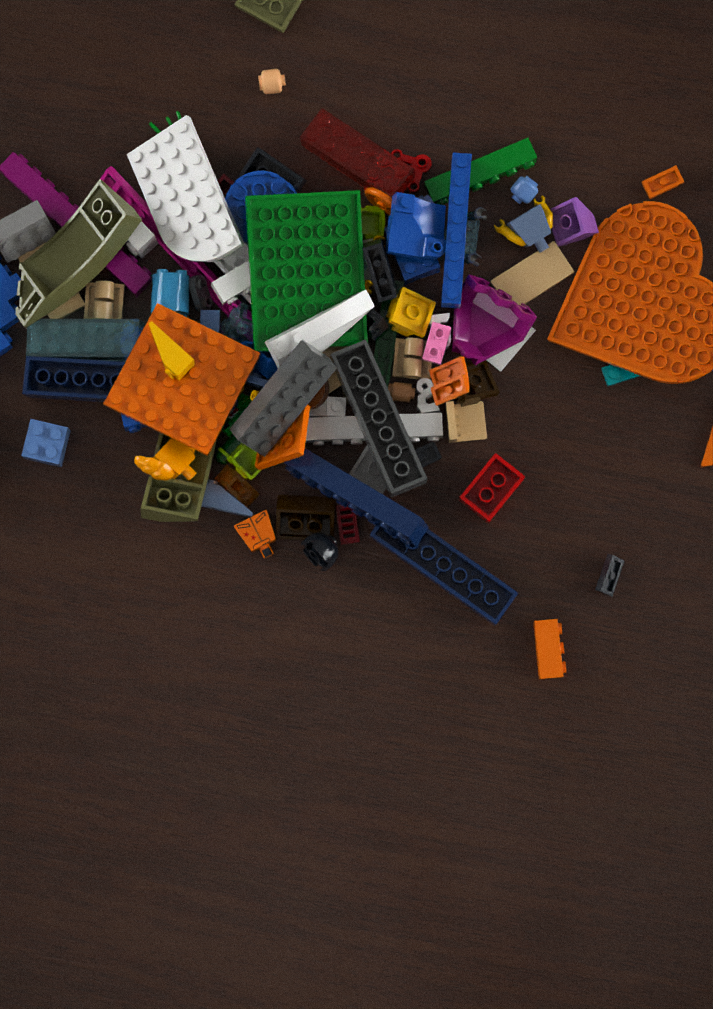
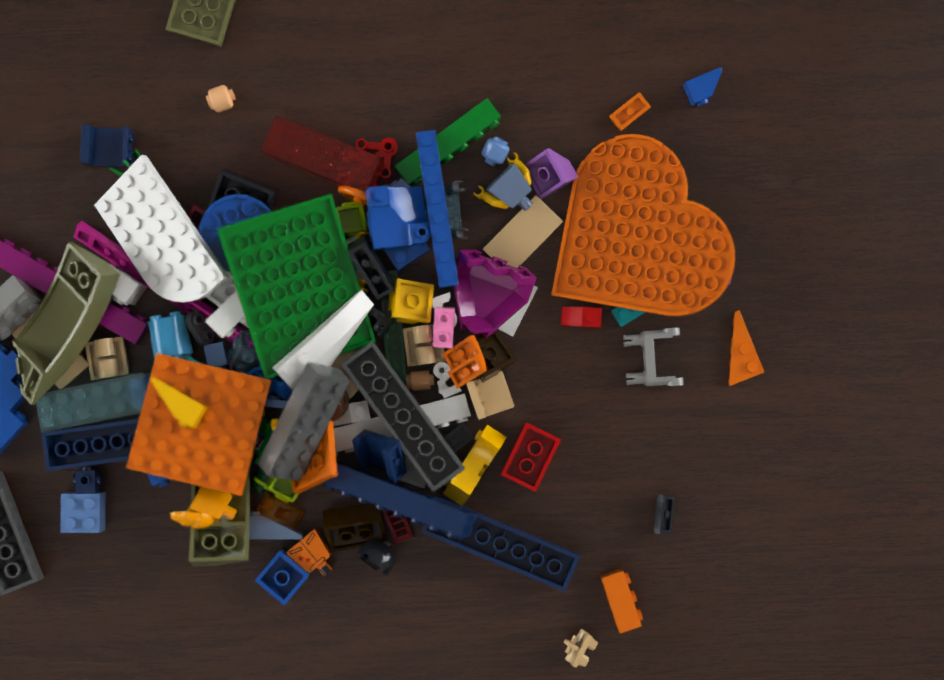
camera: 15 degrees left, 5 degrees up
none -> dark blue brick [73,466,103,494]
none -> dark blue panel [80,124,135,167]
none -> blue brick [255,548,312,605]
none -> dark blue panel [352,429,407,483]
none -> yellow brick [443,425,506,506]
none -> red slope [561,307,602,328]
none -> tan hips [564,629,598,668]
none -> light grey connector [623,328,684,387]

